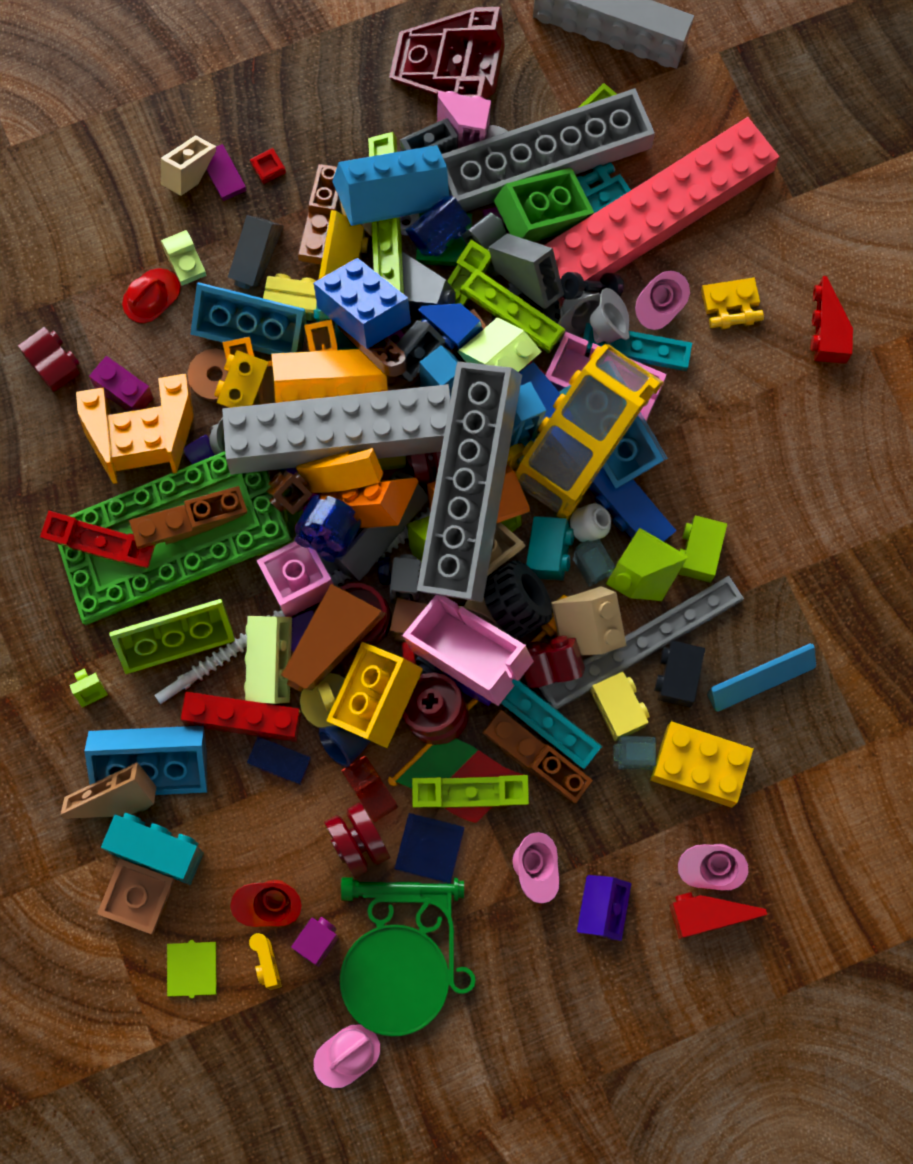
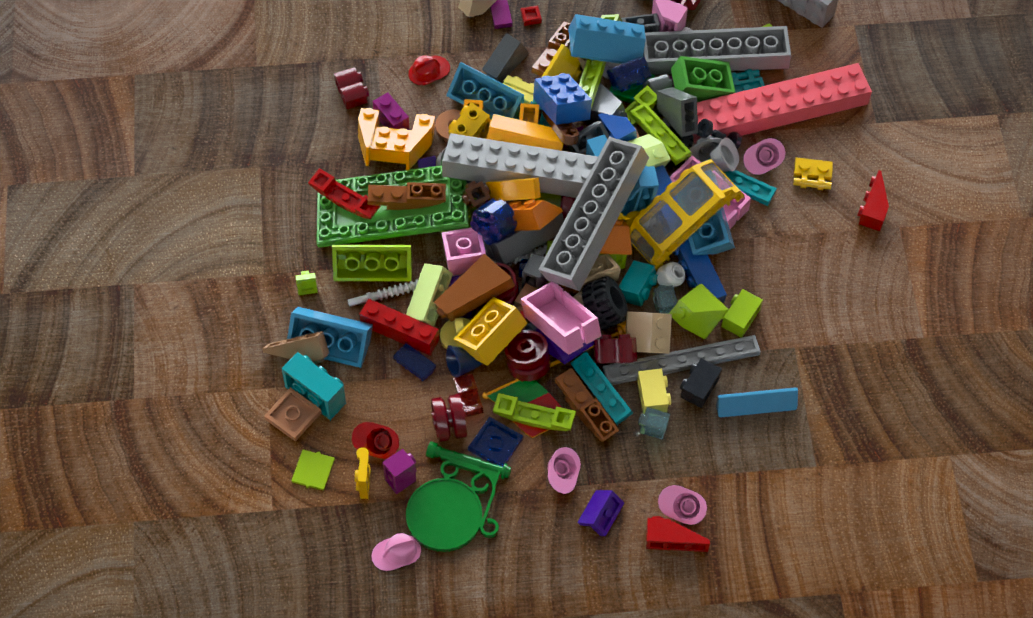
camera: 20 degrees right, 15 degrees down
yellowish green brick [161,230,207,286] -> none
yellow brick [650,721,754,808] -> none

